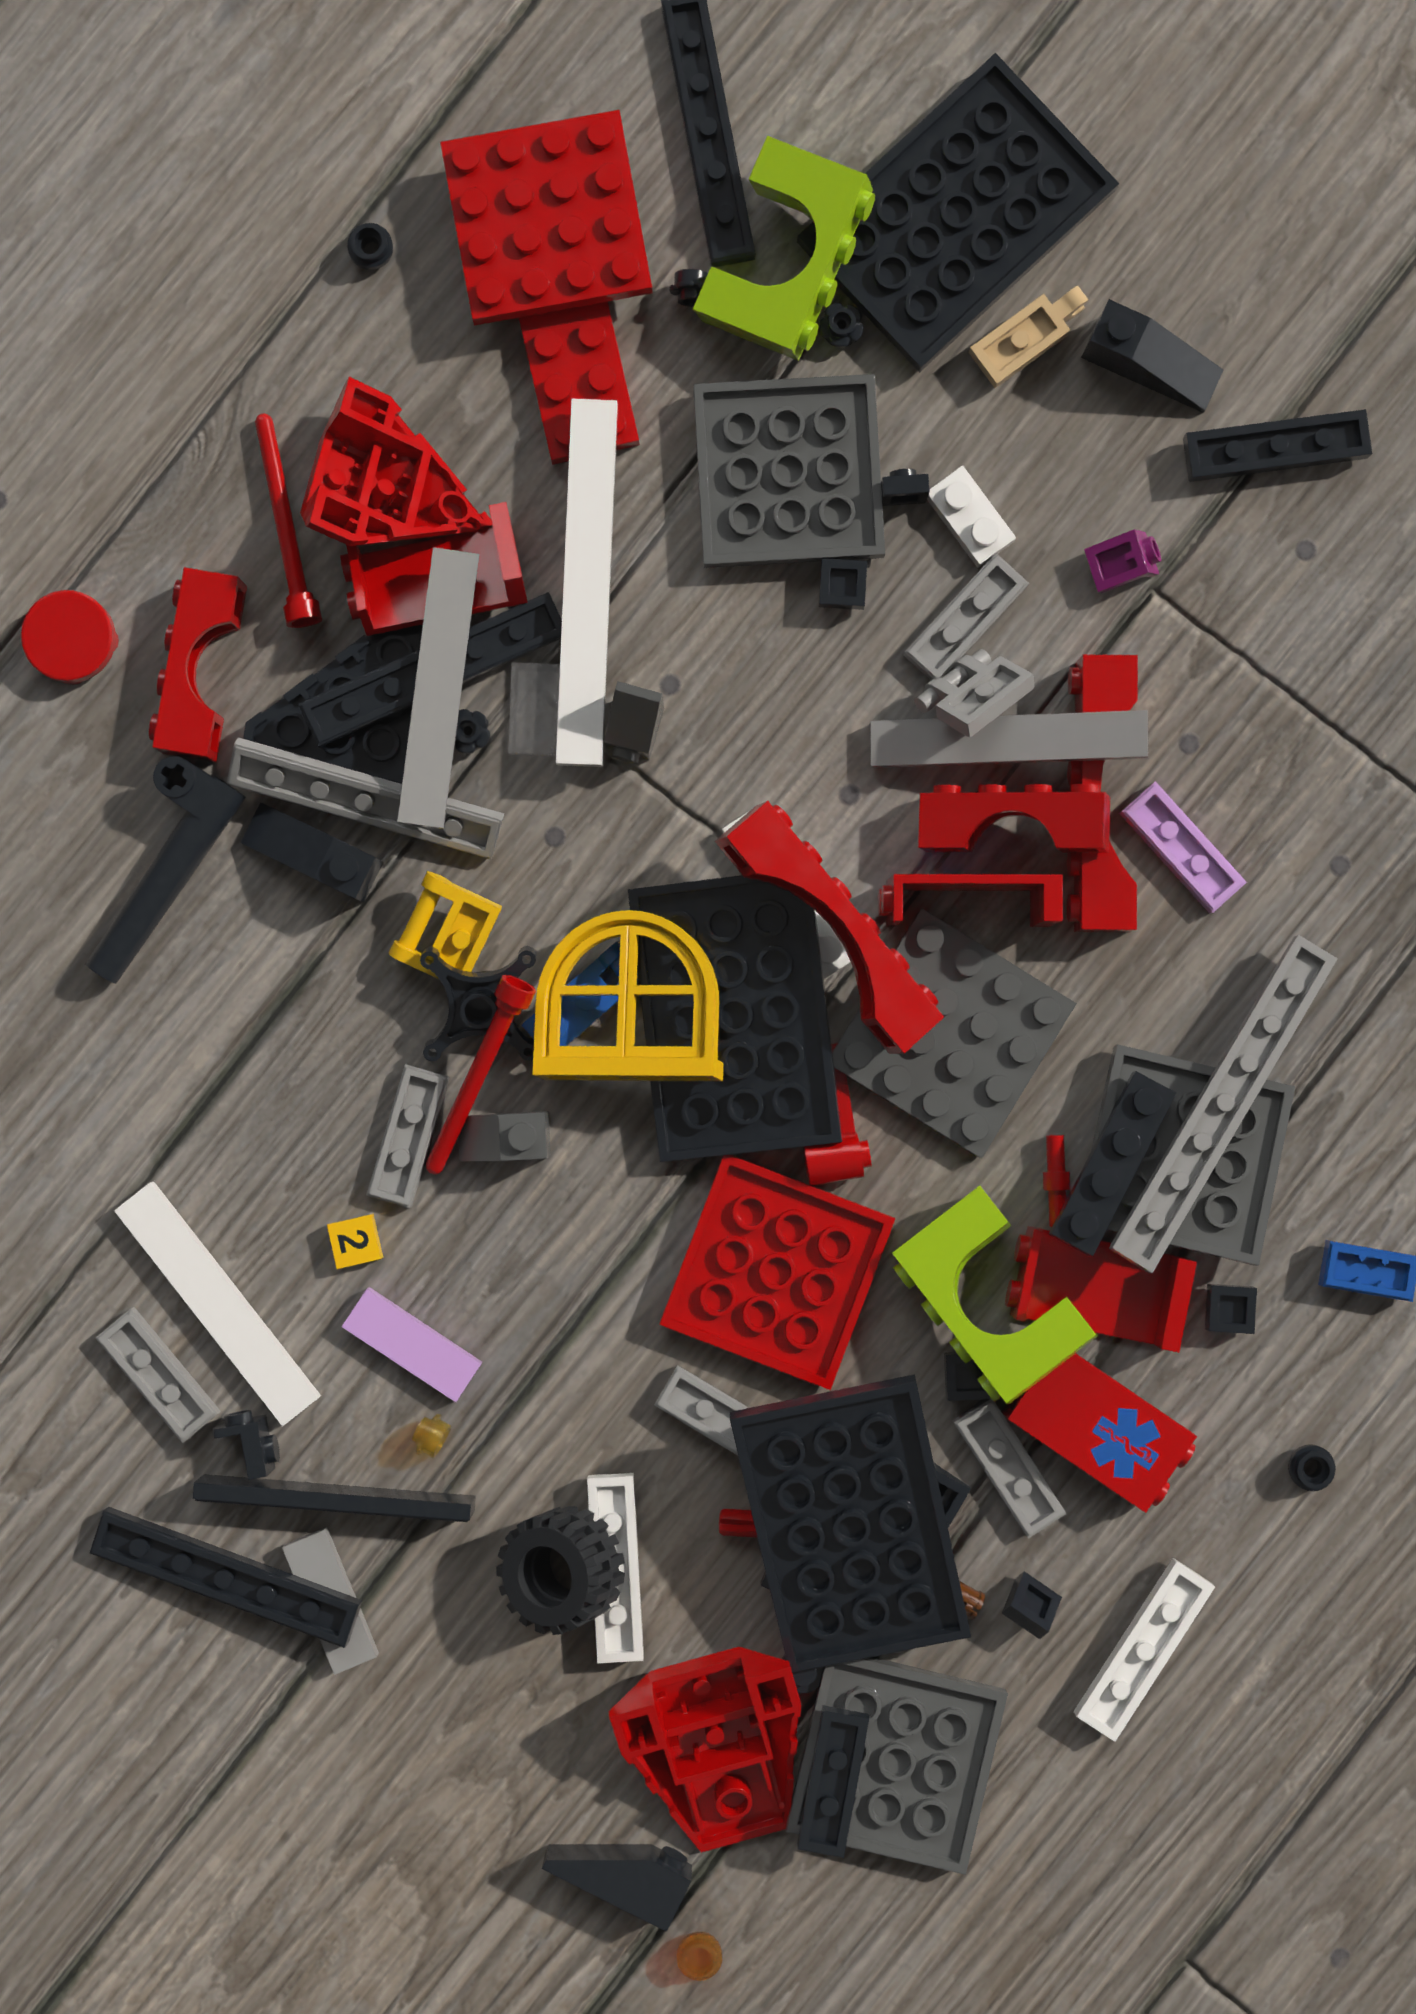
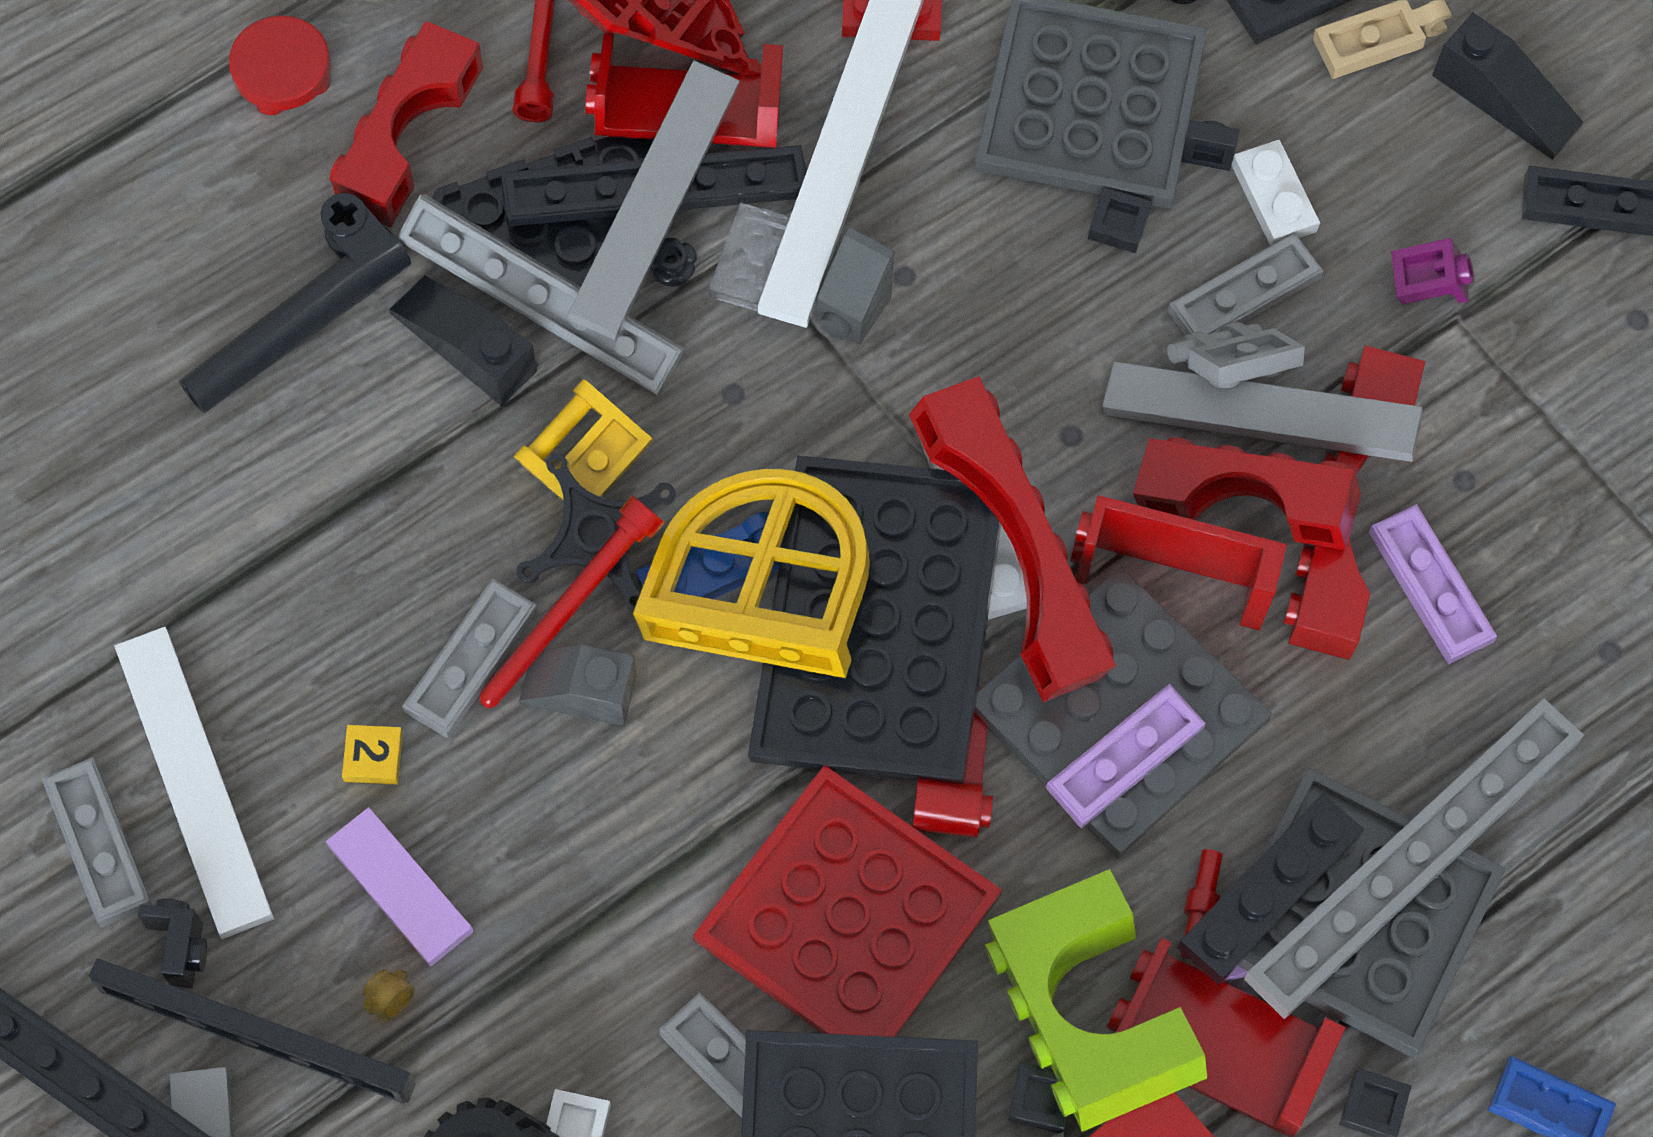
camera: 15 degrees right, 20 degrees down
none -> lavender tile [1046,683,1206,829]

